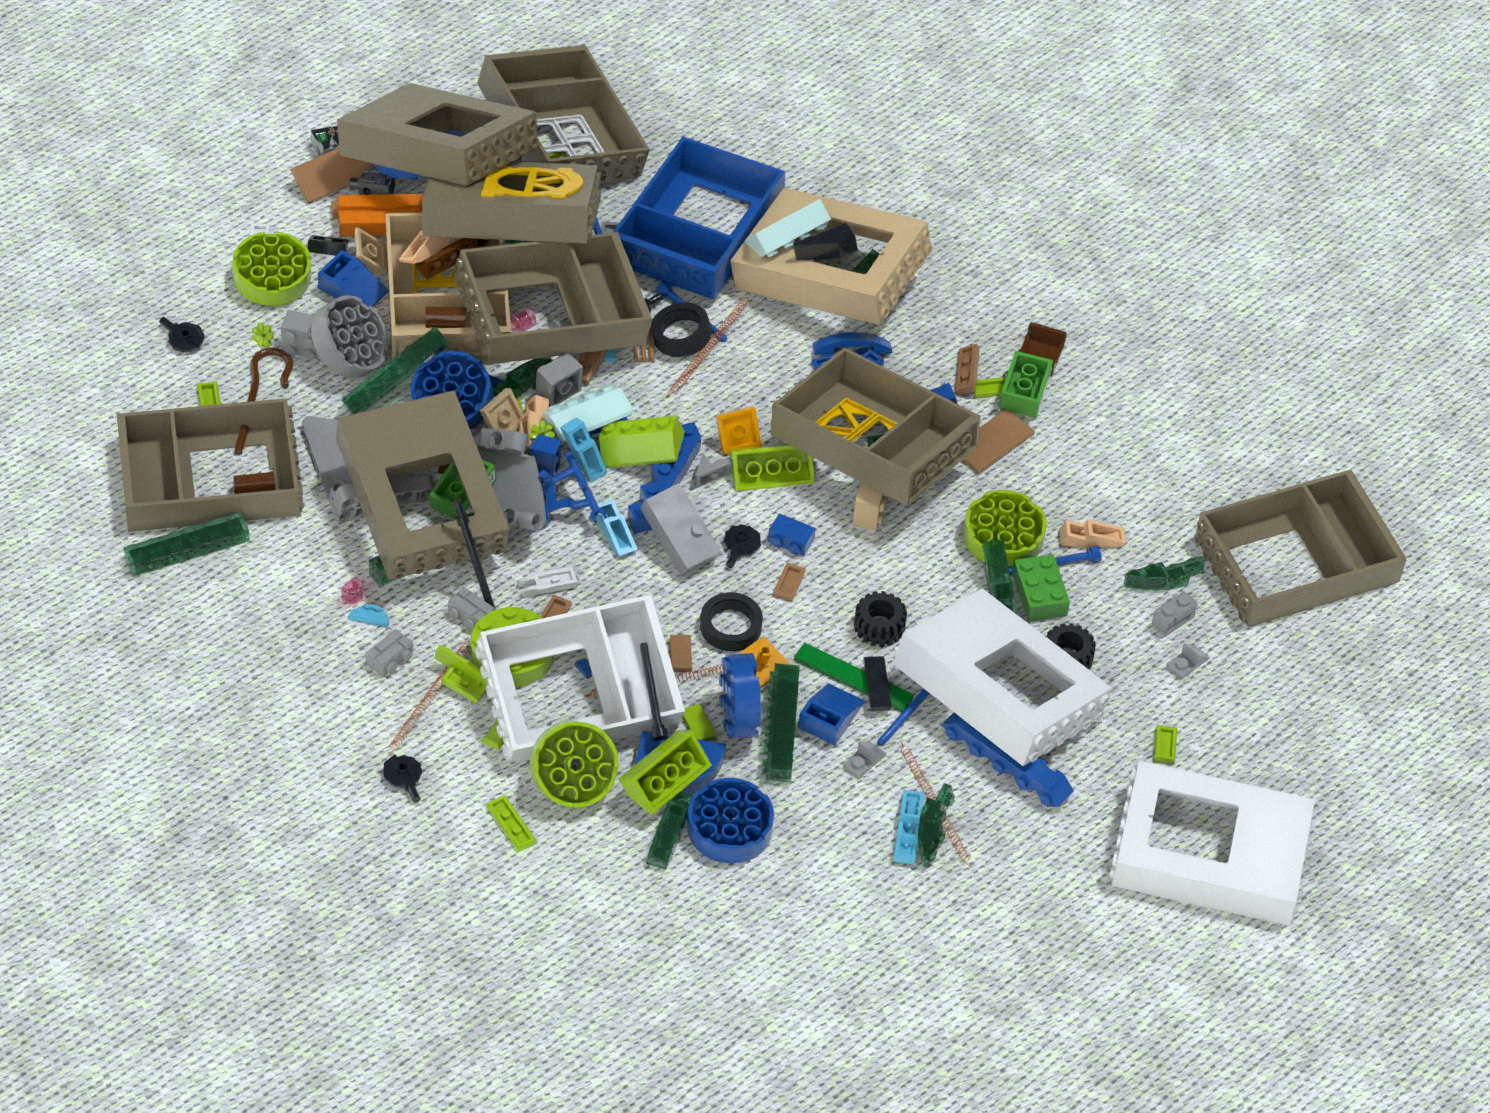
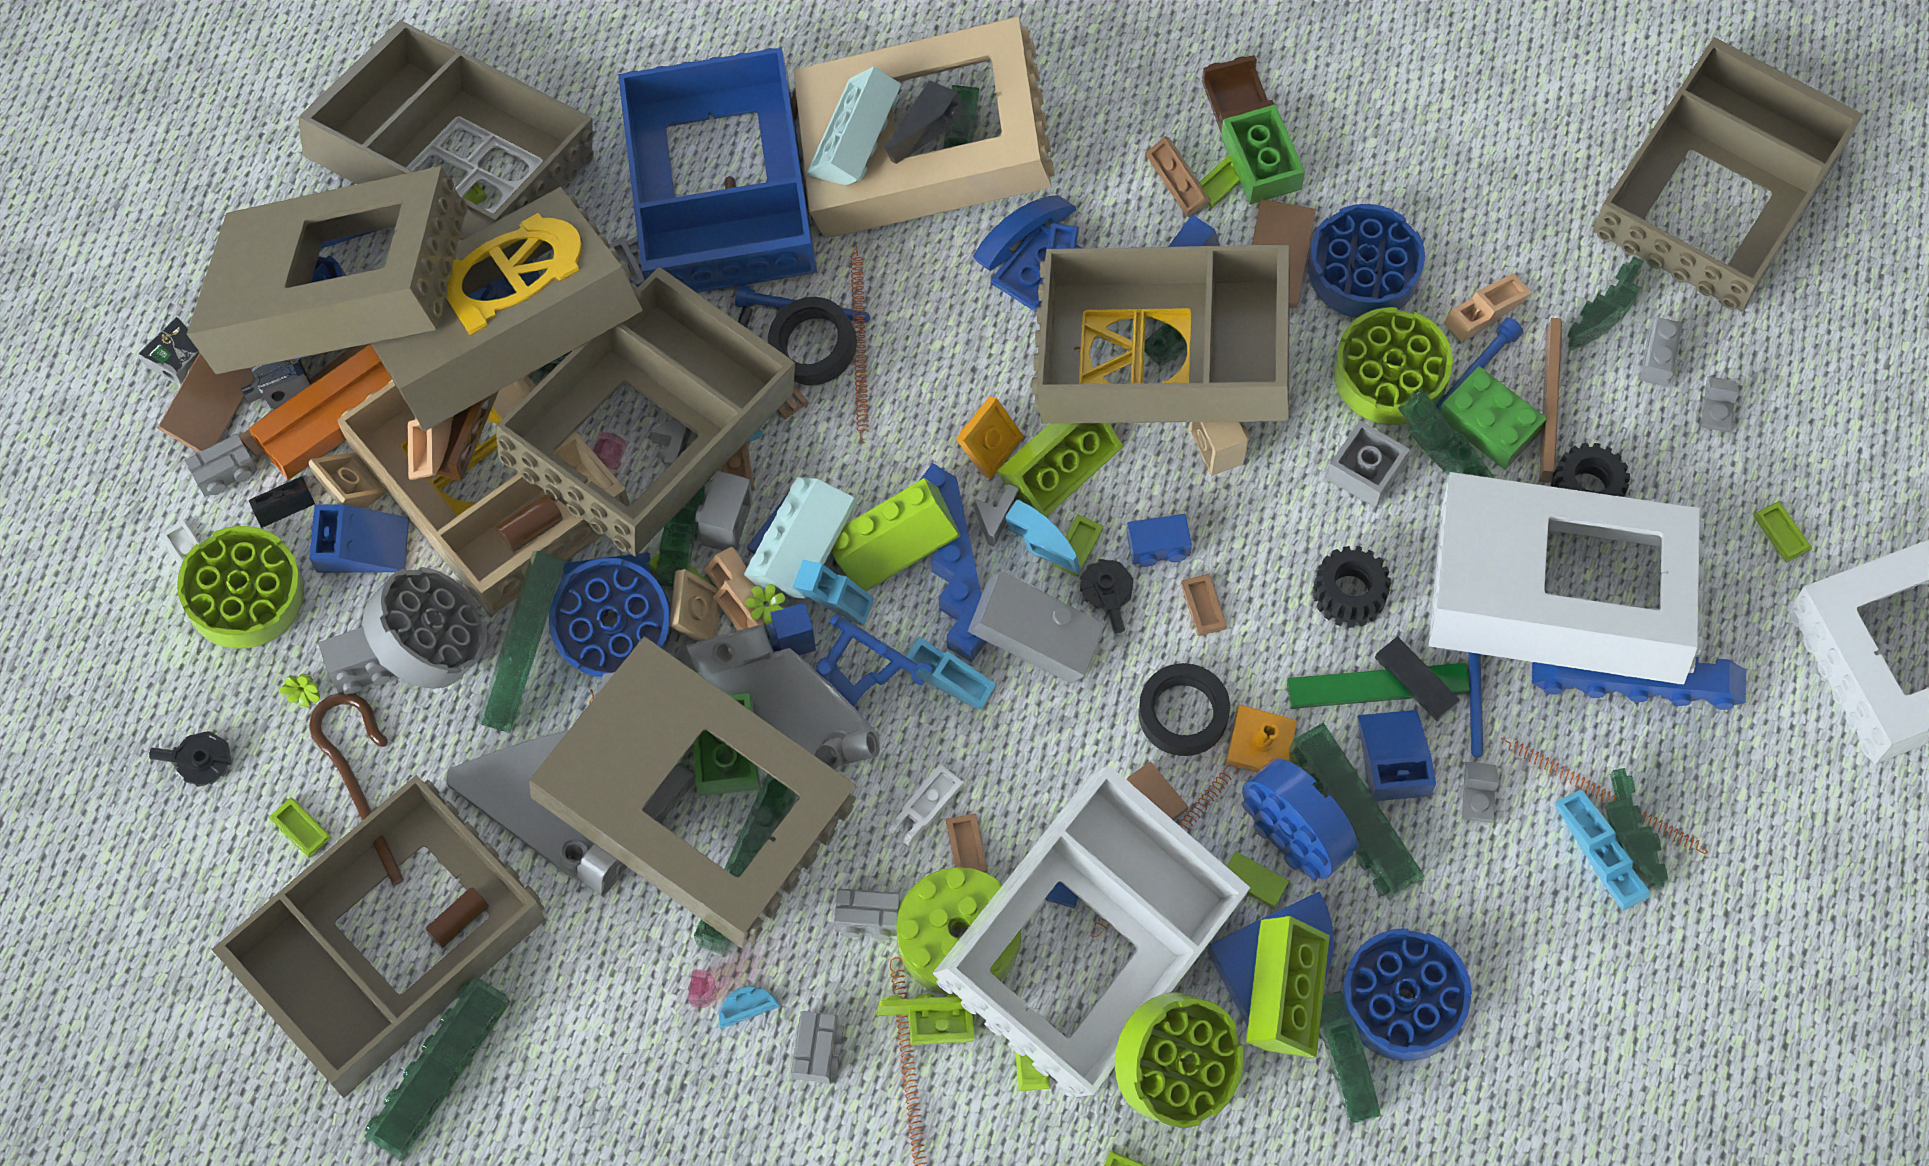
camera: 30 degrees left, 15 degrees up
black bar [453,499,496,609] -> none
black piece [640,642,669,741] -> none
none -> light grey brick [184,434,257,497]
none -> medium azure slope [1005,499,1081,574]
none -> lime tile [1052,514,1104,577]
none -> blue brick [1308,204,1425,318]
none -> light grey brick [1326,420,1410,508]
none -> medium nougat tile [1539,318,1562,483]

